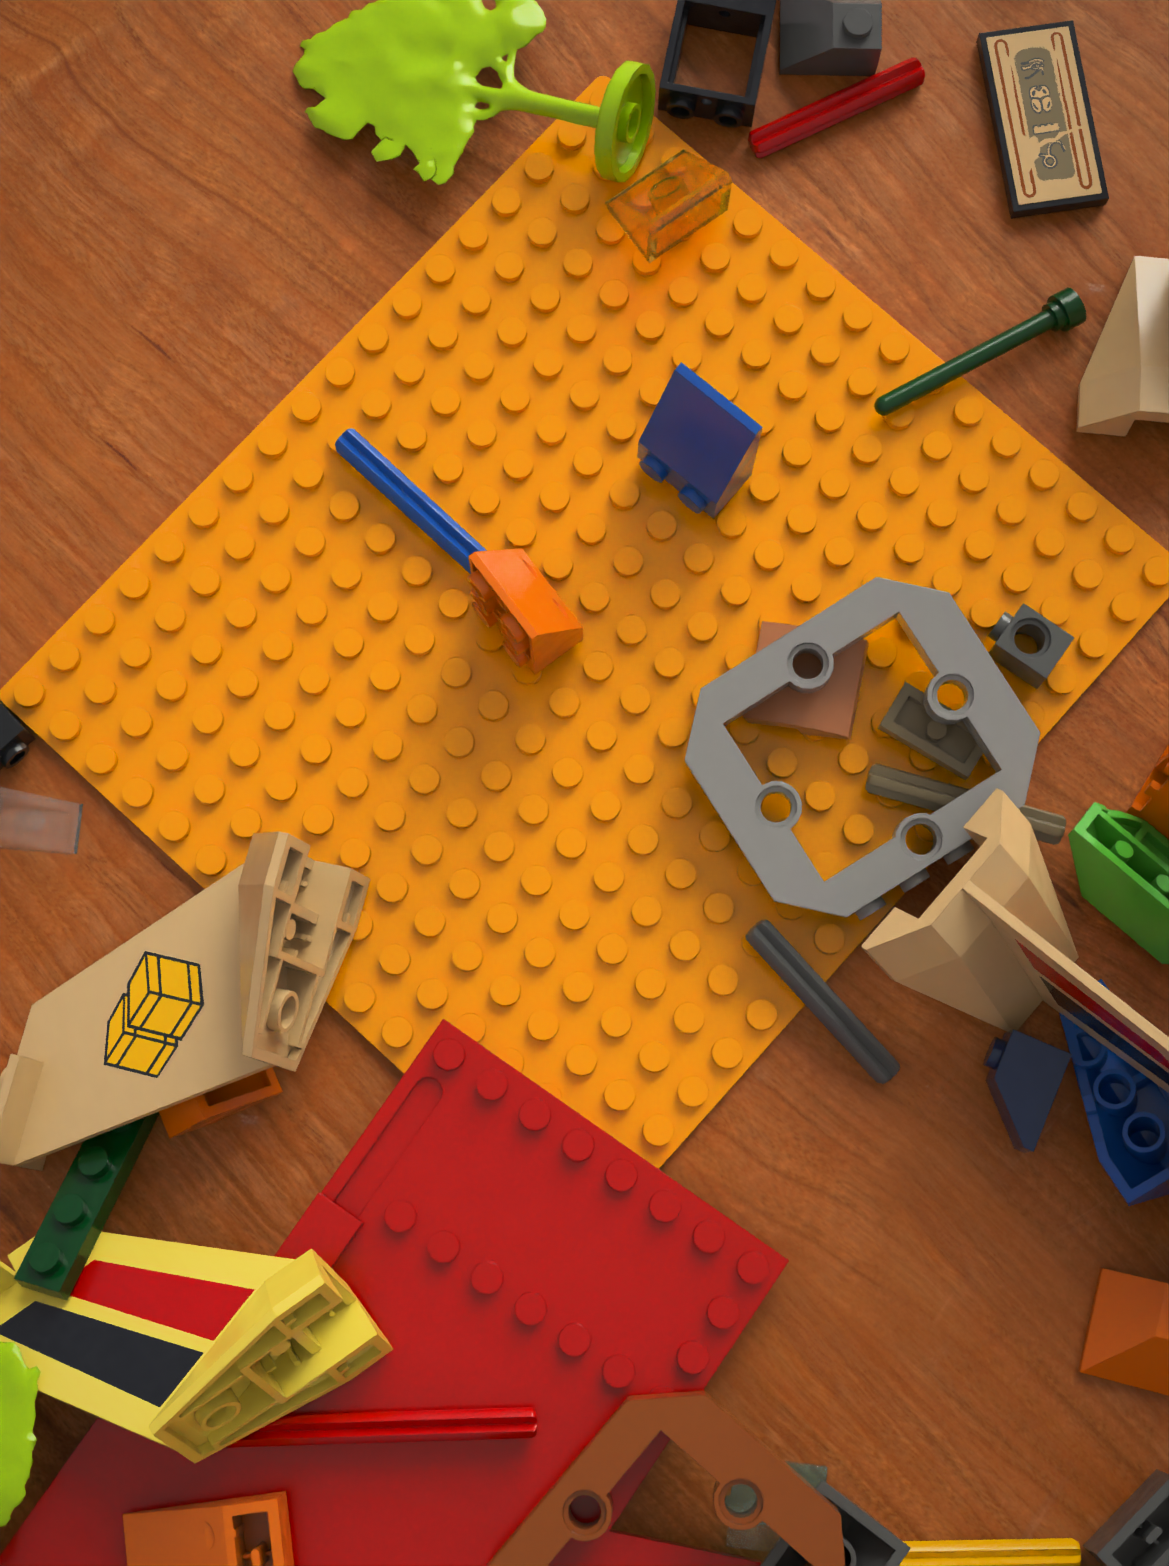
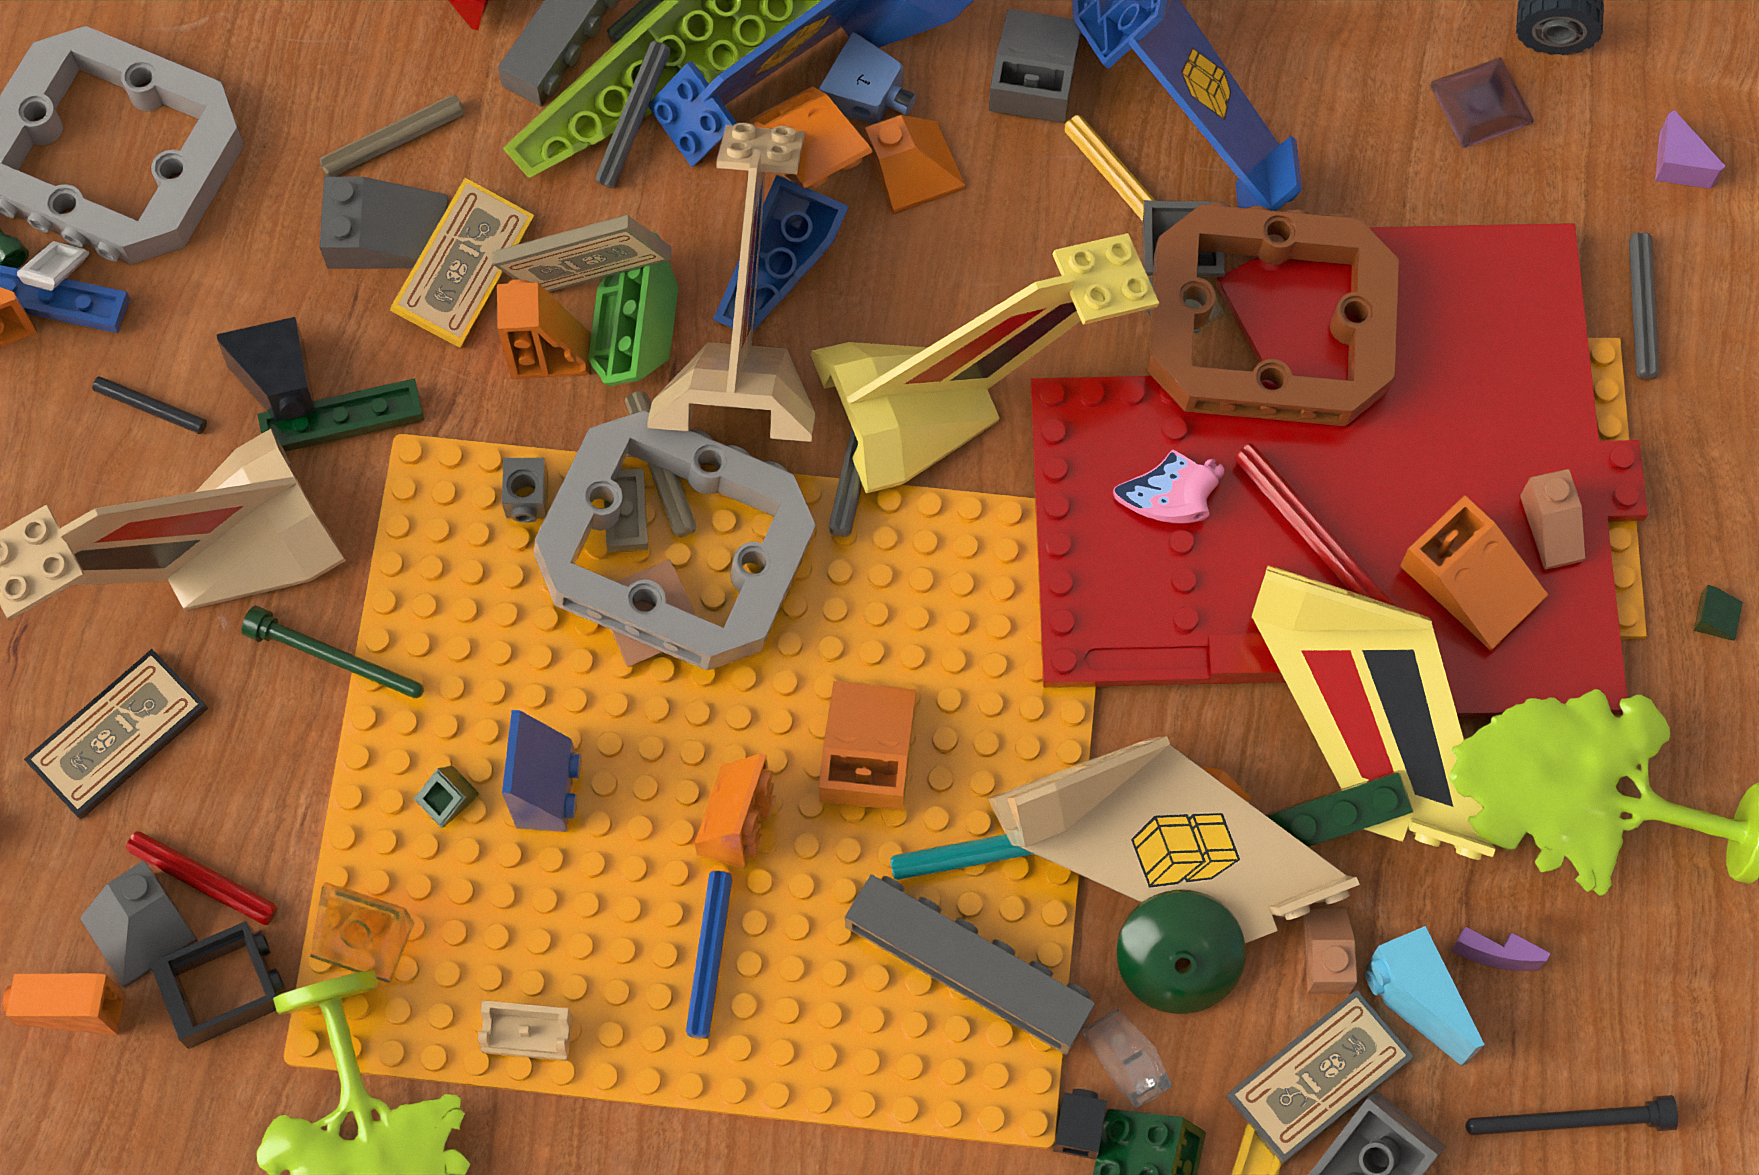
camera: 125 degrees left, 10 degrees down
dark blue slope [983,1029,1072,1153] -> none
none -> slope [414,766,479,828]
none -> tan hinge [478,1000,573,1061]
none -> light yellow piece [810,233,1159,494]
none -> orange slope [818,681,916,811]
none -> dark grey brick [845,874,1095,1056]
none -> teal axle [890,834,1034,880]
none -> bright pink arm [1113,449,1224,523]
none -> dark green dish [1116,890,1246,1014]

